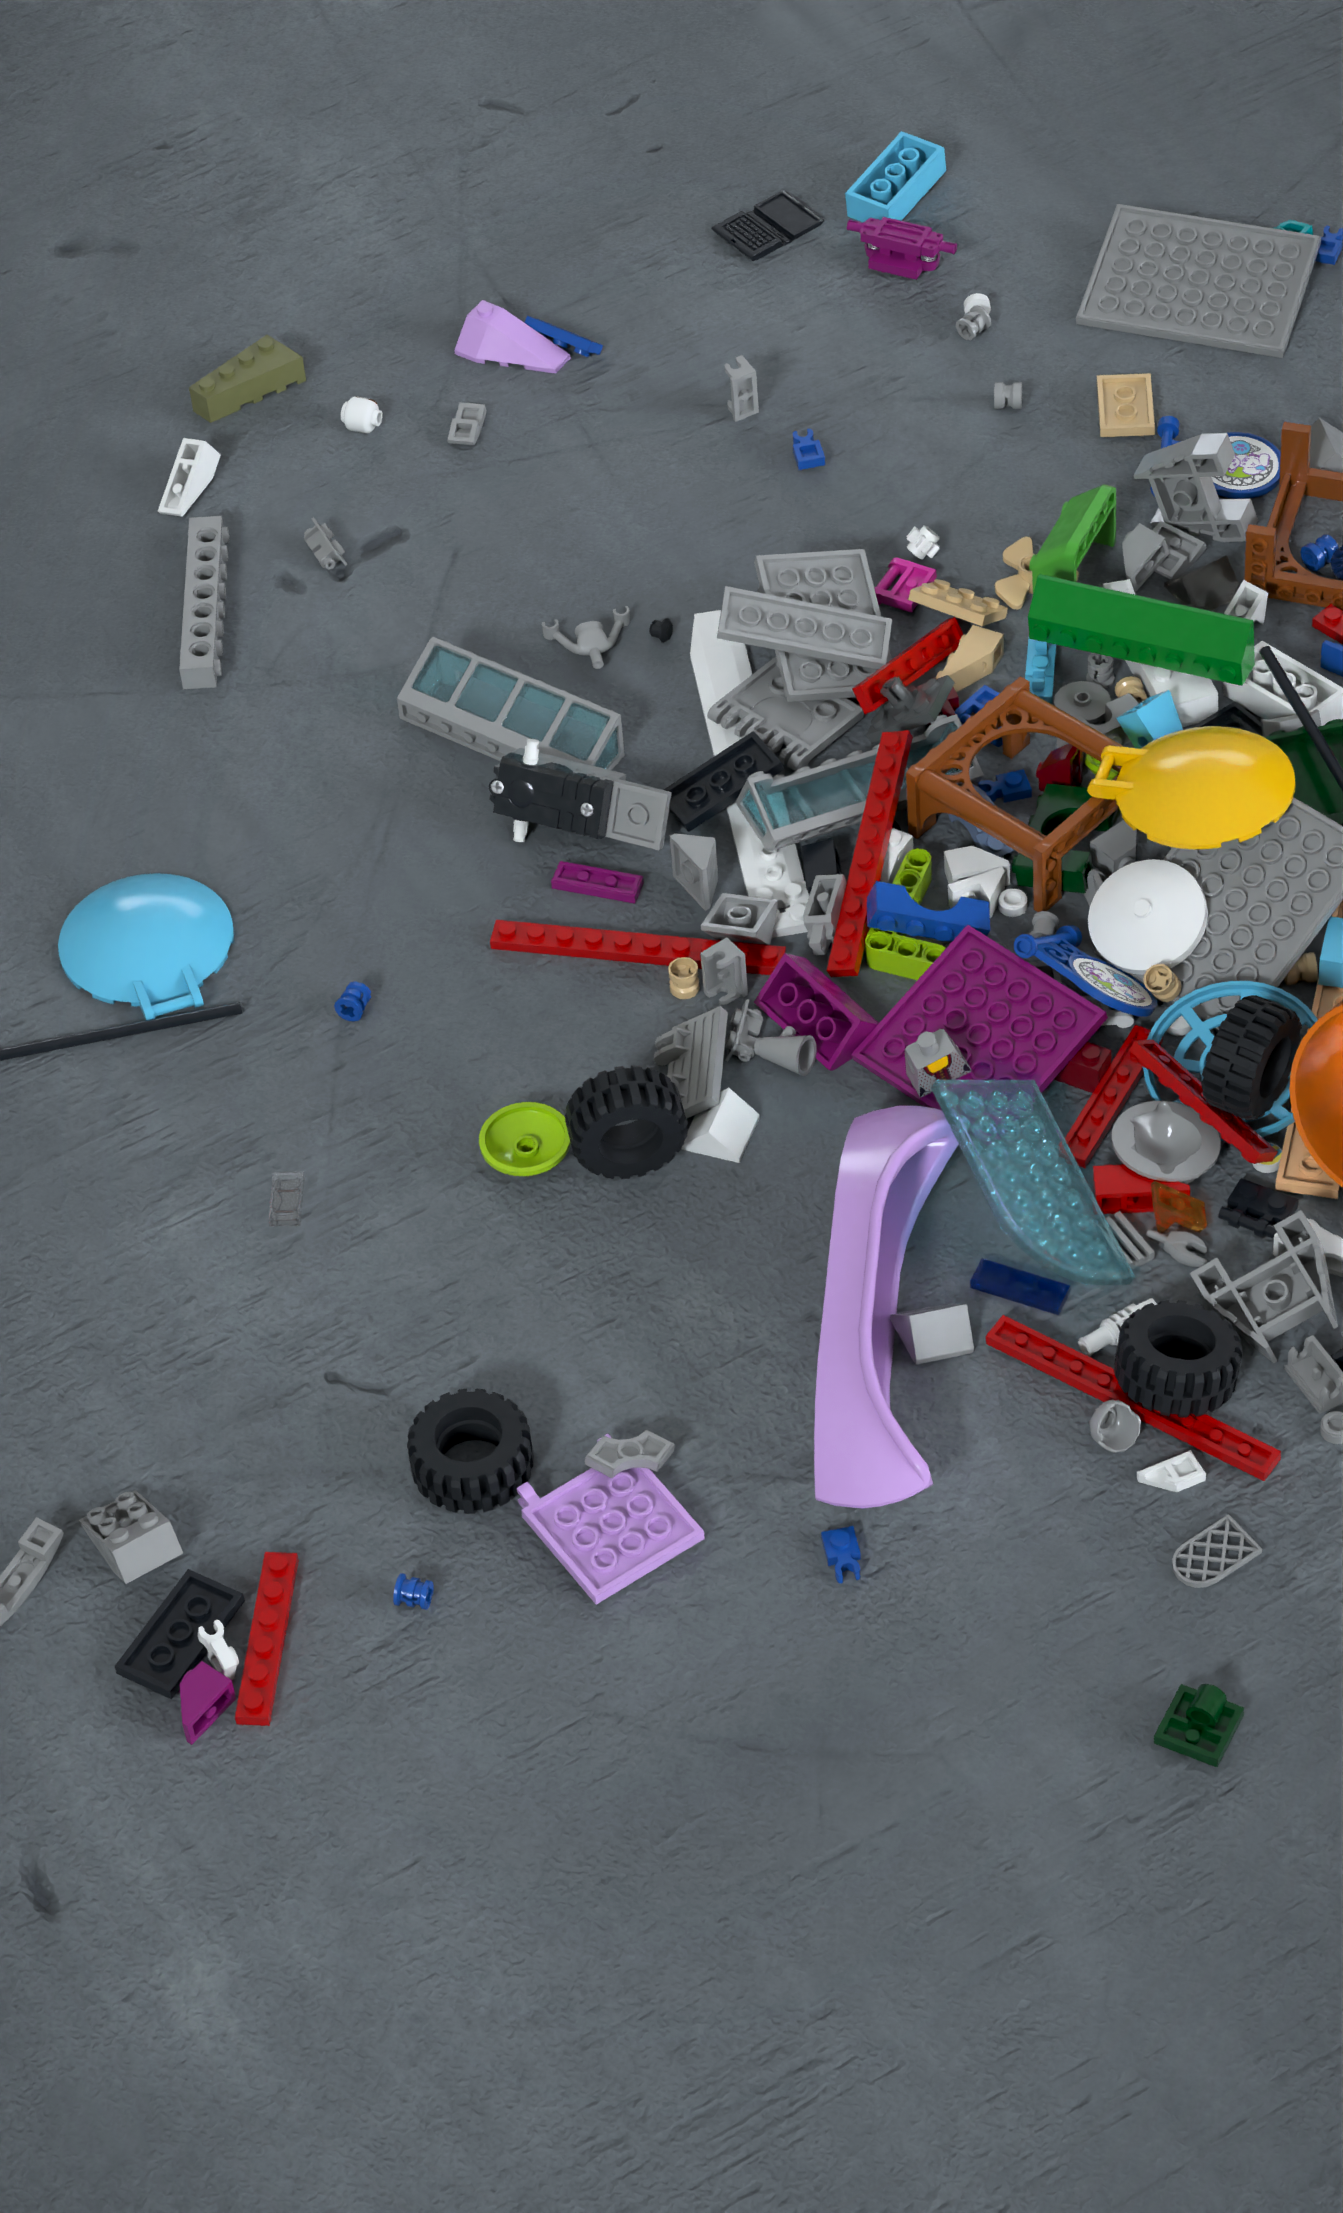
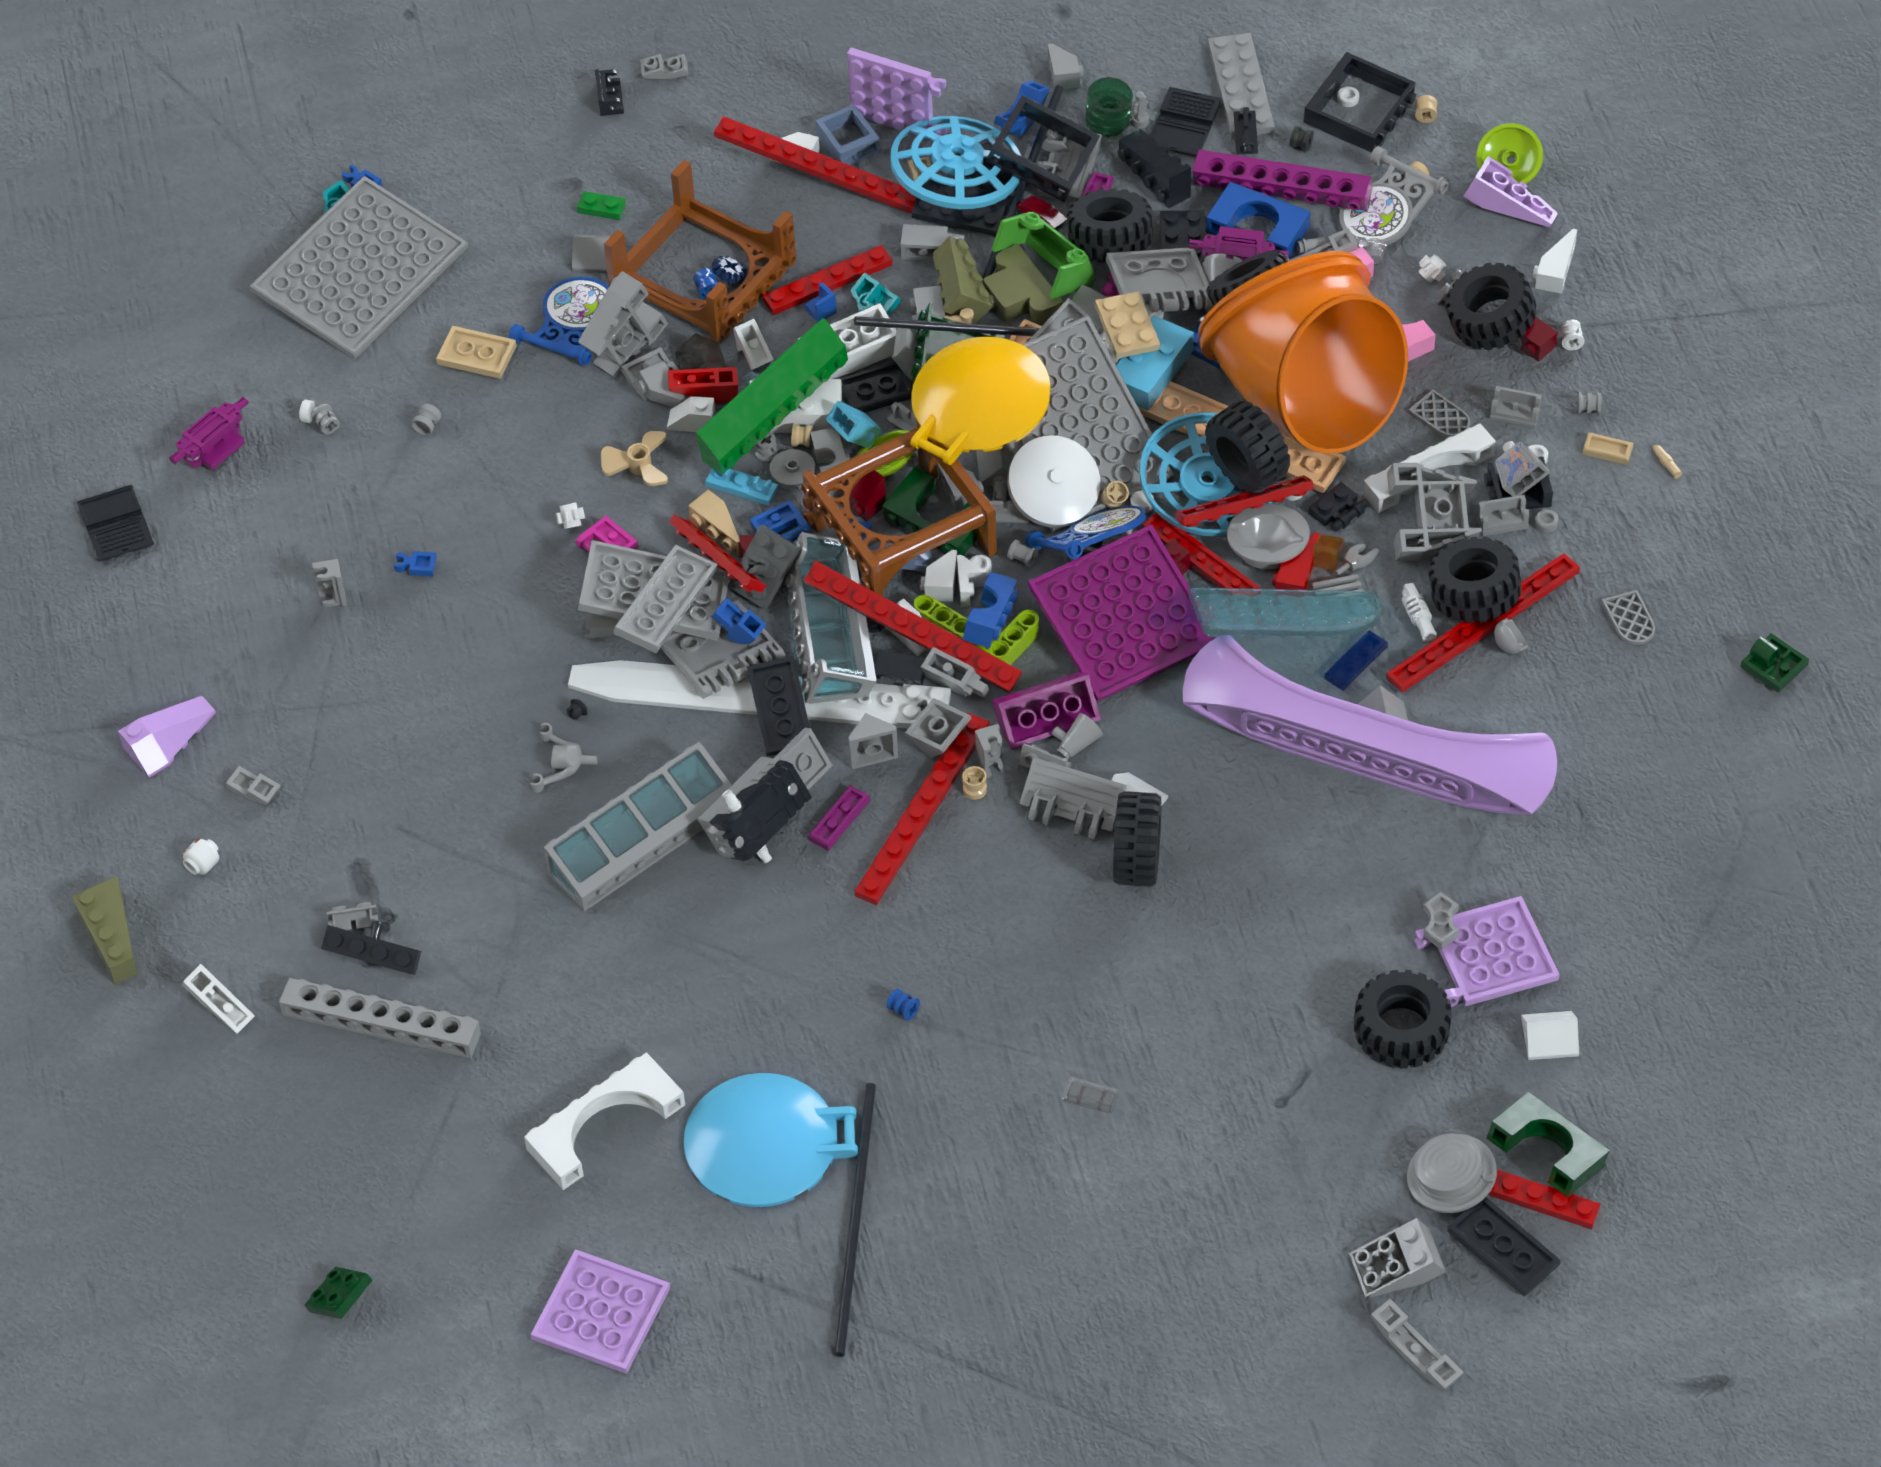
camera: 75 degrees left, 5 degrees up
magenta slope [180,1661,236,1745] -> none
white plate [198,1620,239,1680] -> none
blue bush [393,1573,434,1610] -> none
lime dish [479,1102,571,1176] -> none
blue plate [524,316,603,357] -> none
blue plate [821,1526,861,1583] -> none
medium azure brick [845,131,946,222] -> none
light grey torso [904,1029,972,1098] -> none
tan plate [908,579,1008,626] -> none
bright green windscreen [1029,484,1116,593] -> none
white tile [1137,1450,1206,1492] -> none
none -> black plate [321,921,422,975]
none -> white arch [524,1052,685,1190]
none -> red slope [668,367,738,403]
none -> blue brick [711,598,767,644]
none -> light grey piece [1407,1133,1497,1213]
none -> arch [1486,1092,1610,1197]
none -> white slope [1521,1011,1579,1060]

